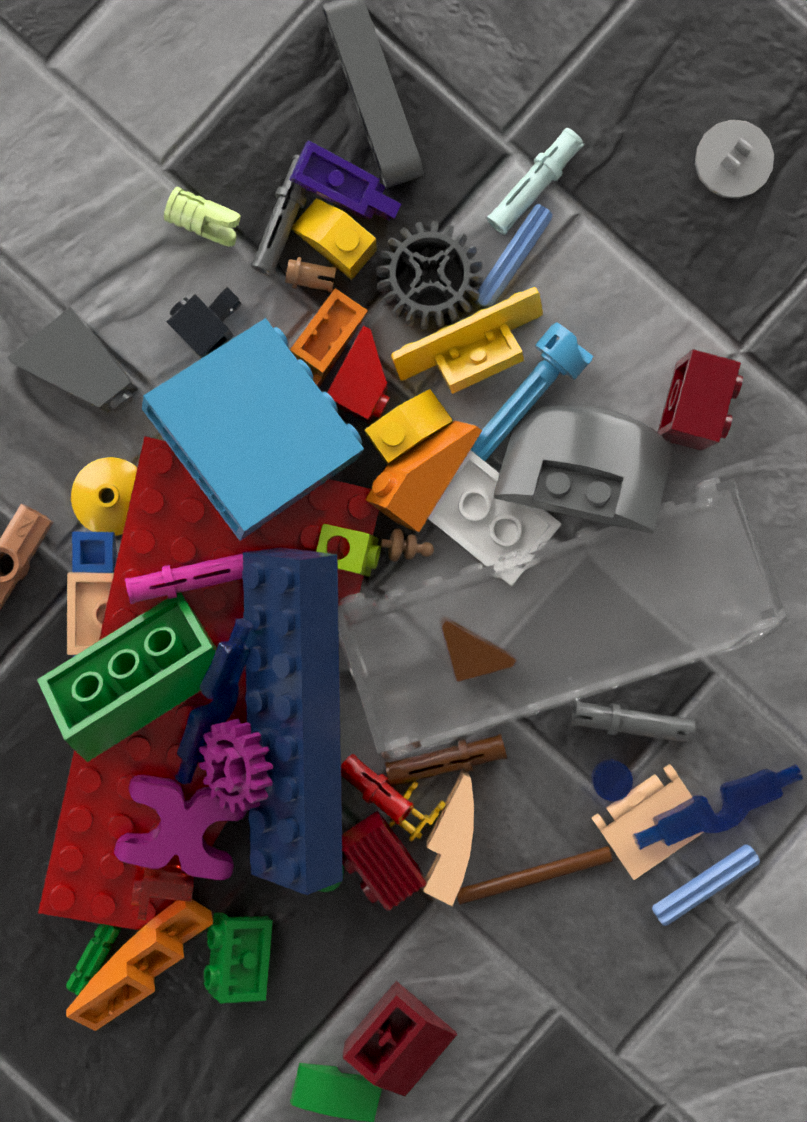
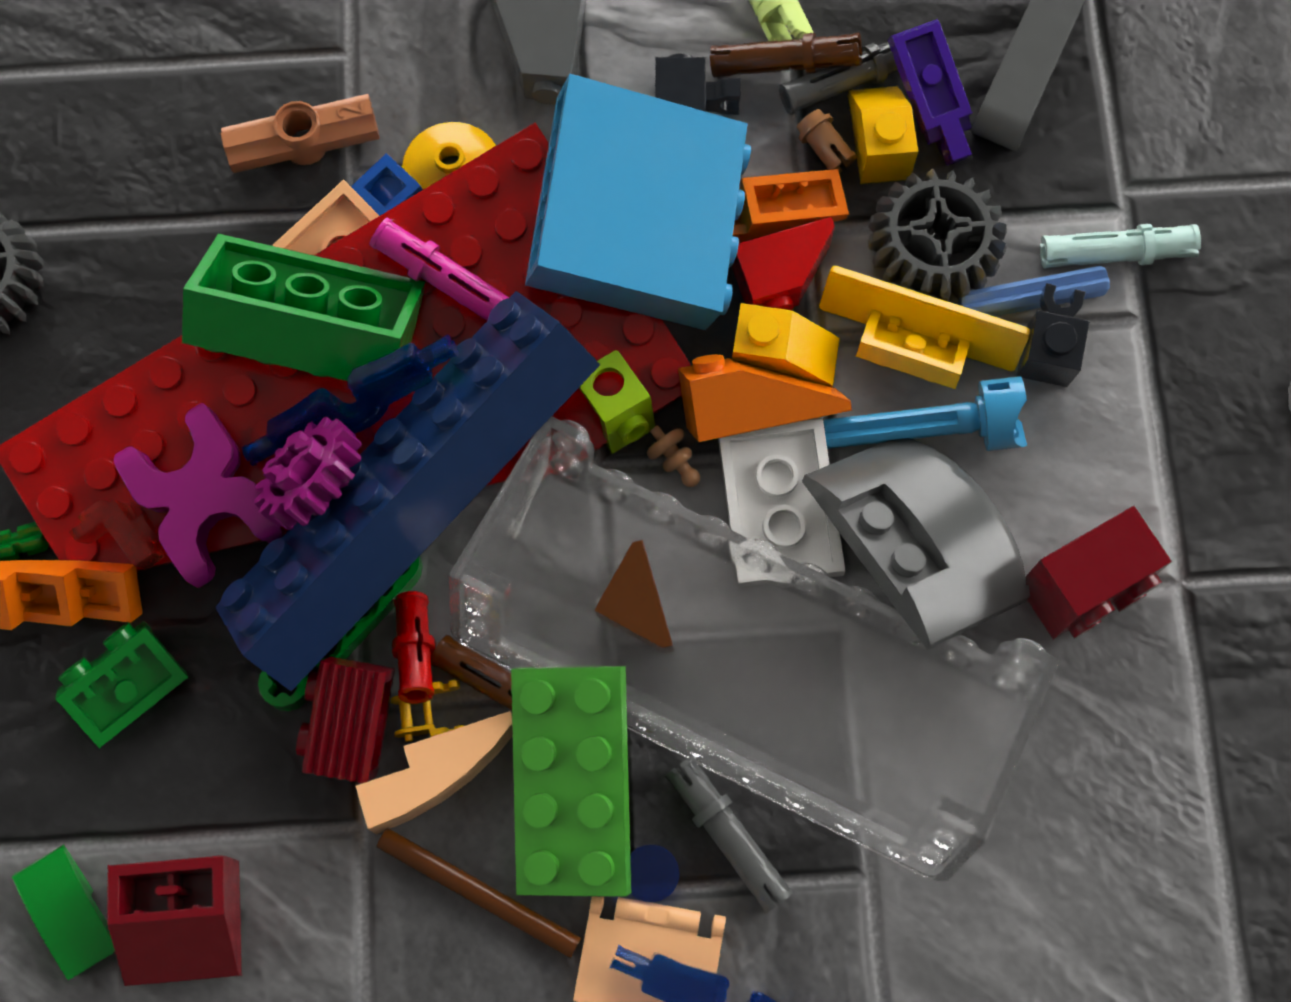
camera: 50 degrees right, 15 degrees down
none -> bright green plate [511,666,631,897]
none -> reddish brown pin [710,33,862,78]
none -> black brick [1016,283,1090,387]

